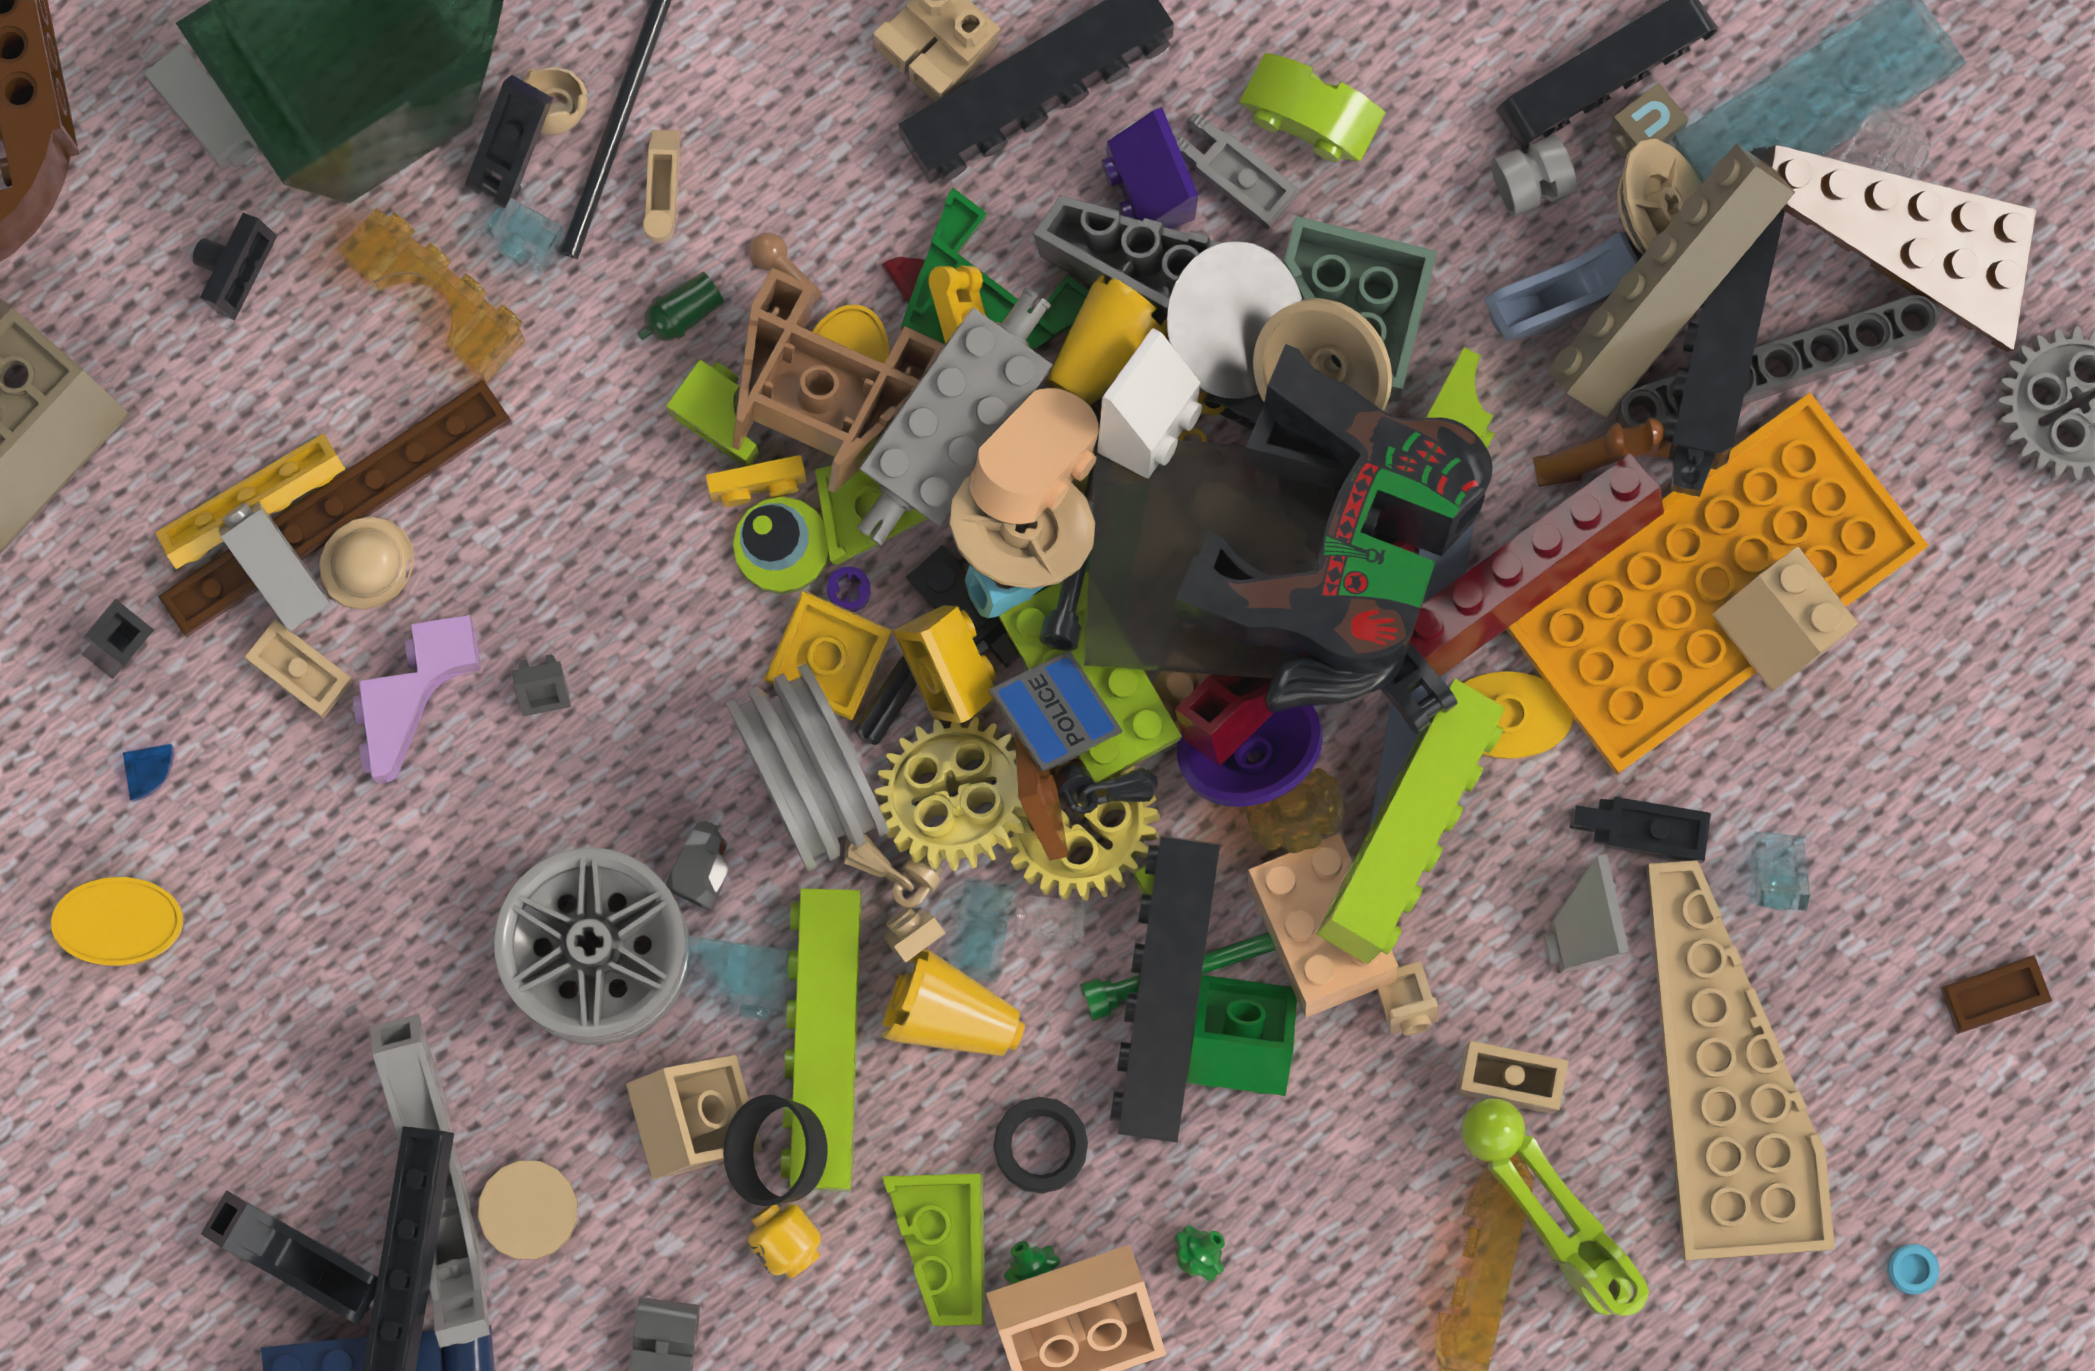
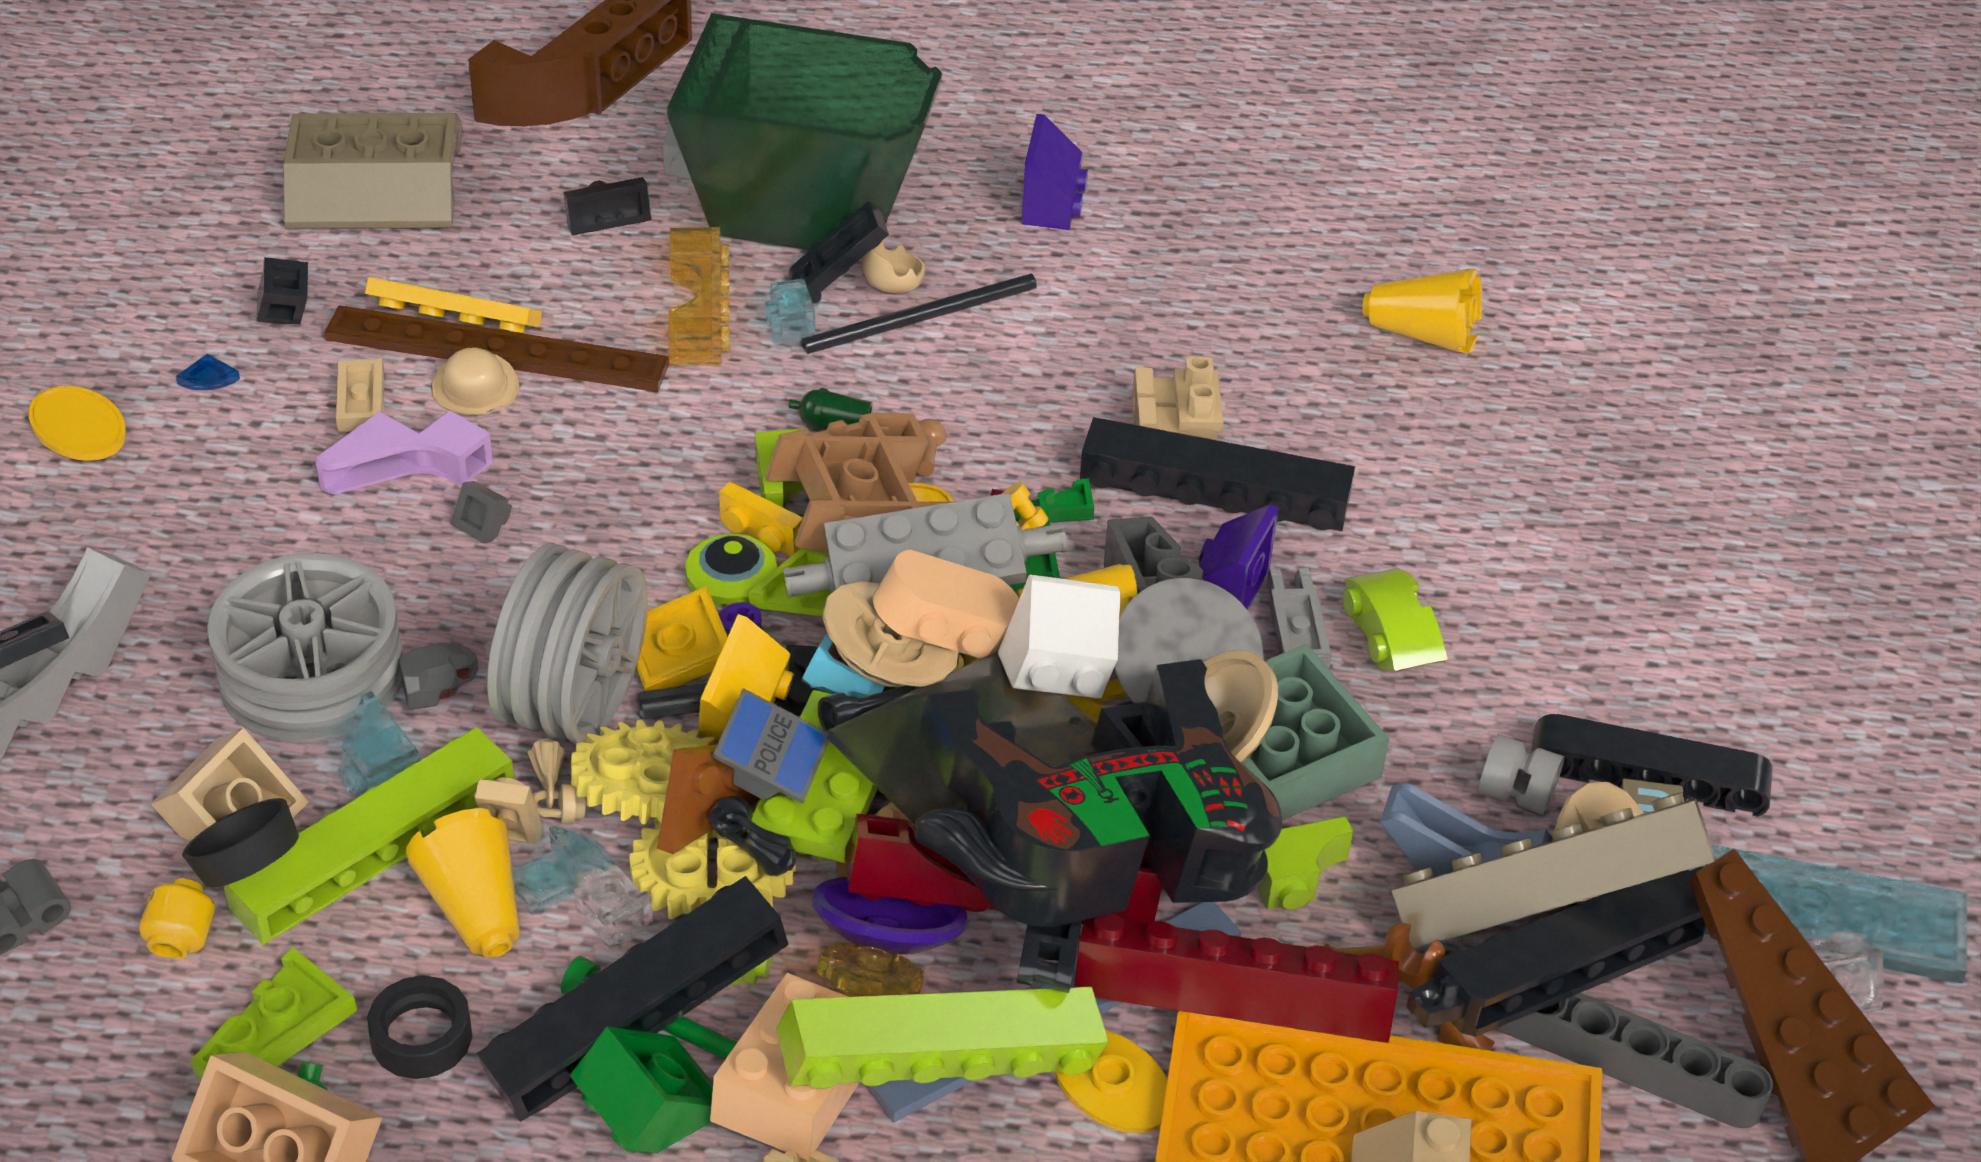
camera: 45 degrees right, 35 degrees down
light grey brick [219,502,330,632] -> none
tan tile [478,1161,578,1260] -> none
tan piece [643,130,681,243] -> none

